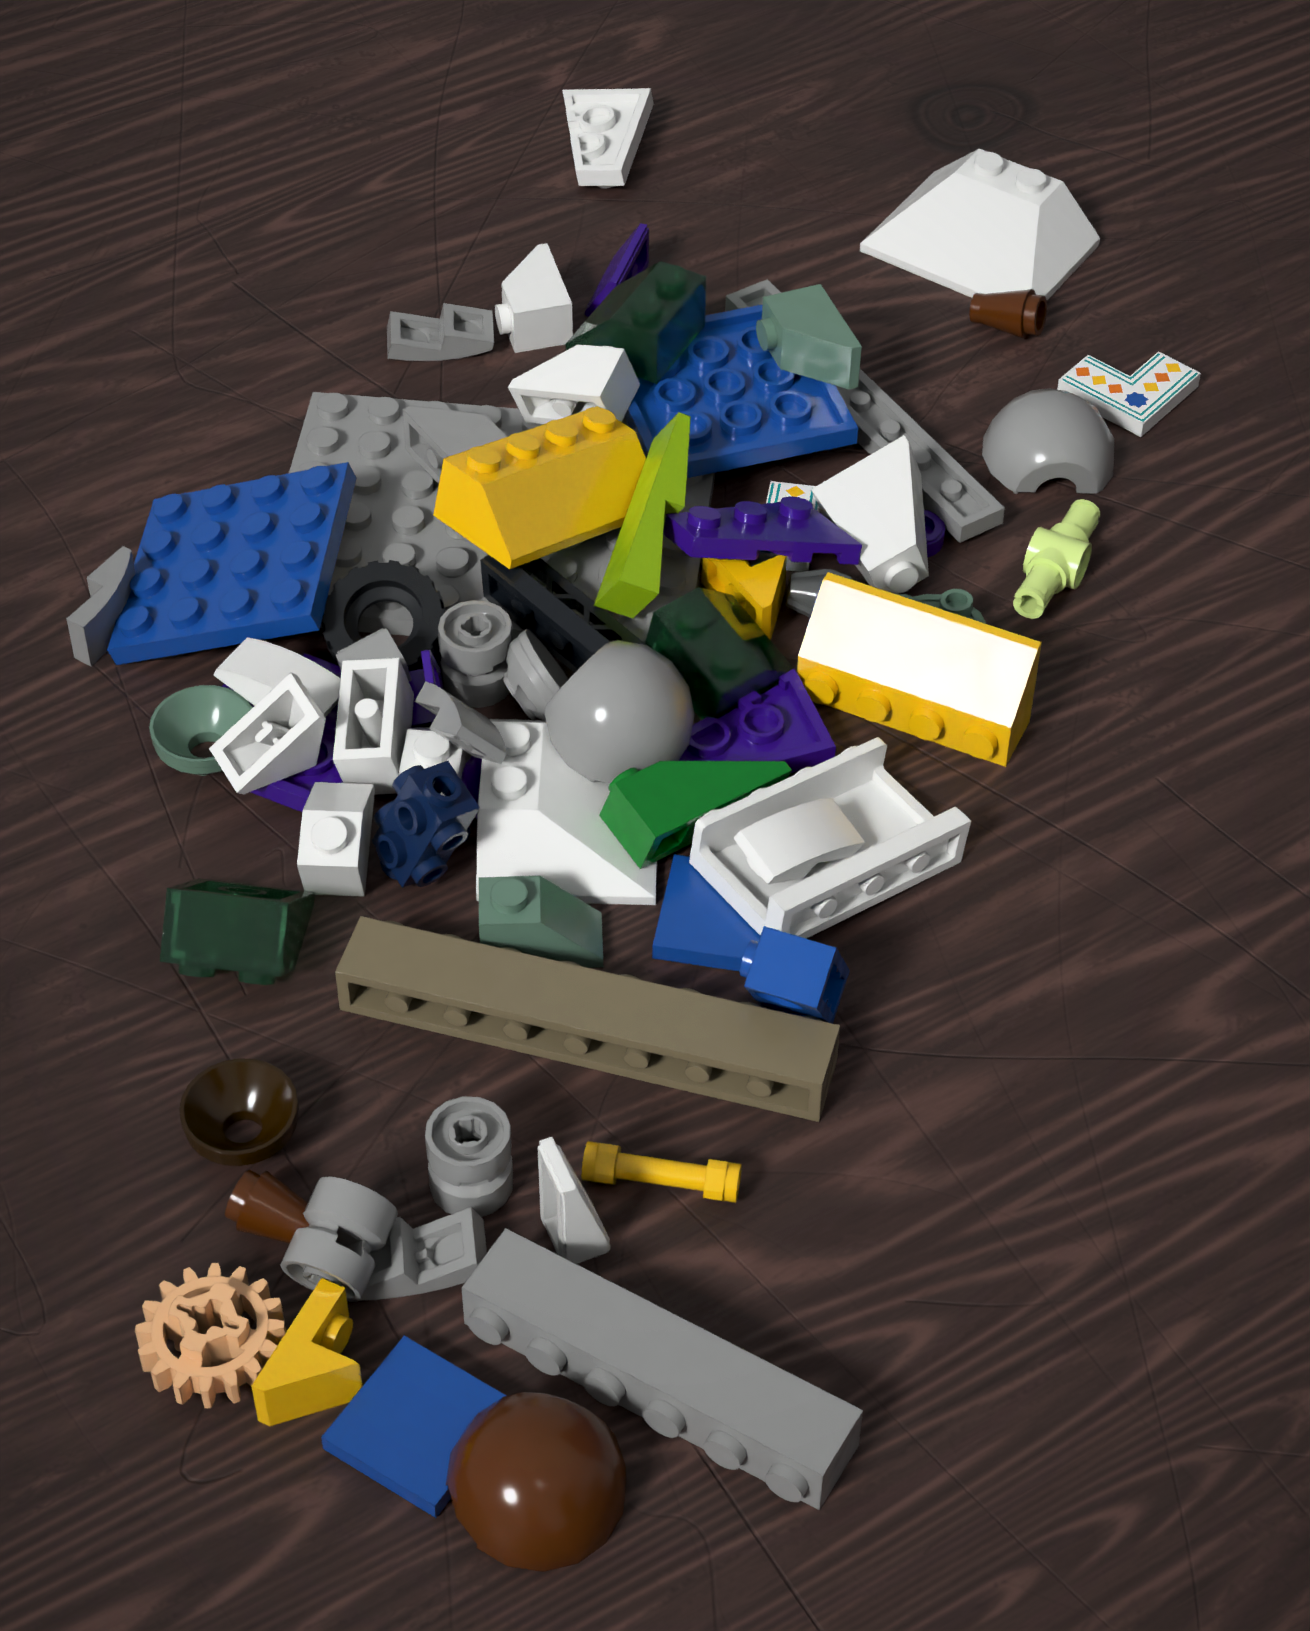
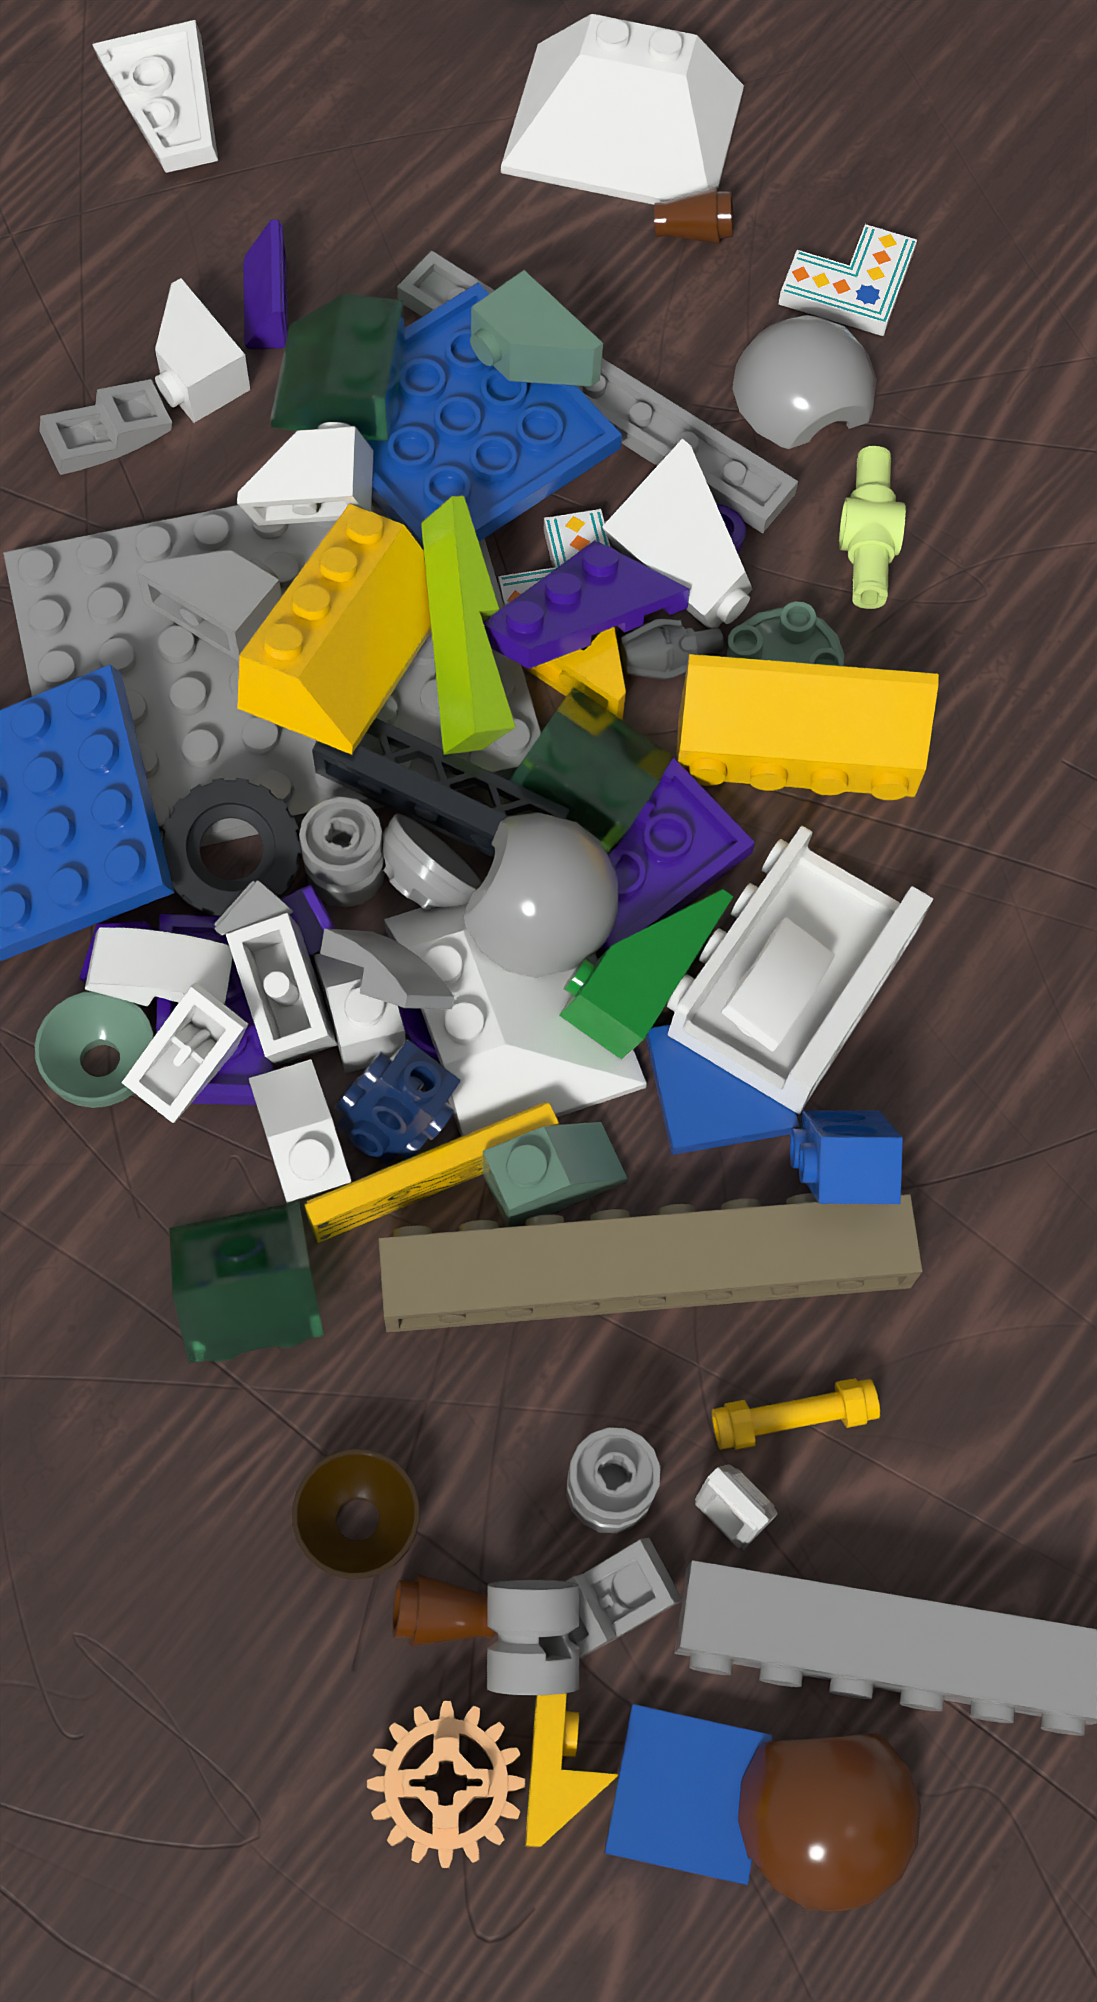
camera: 25 degrees left, 20 degrees up
none -> yellow tile [305,1102,559,1243]

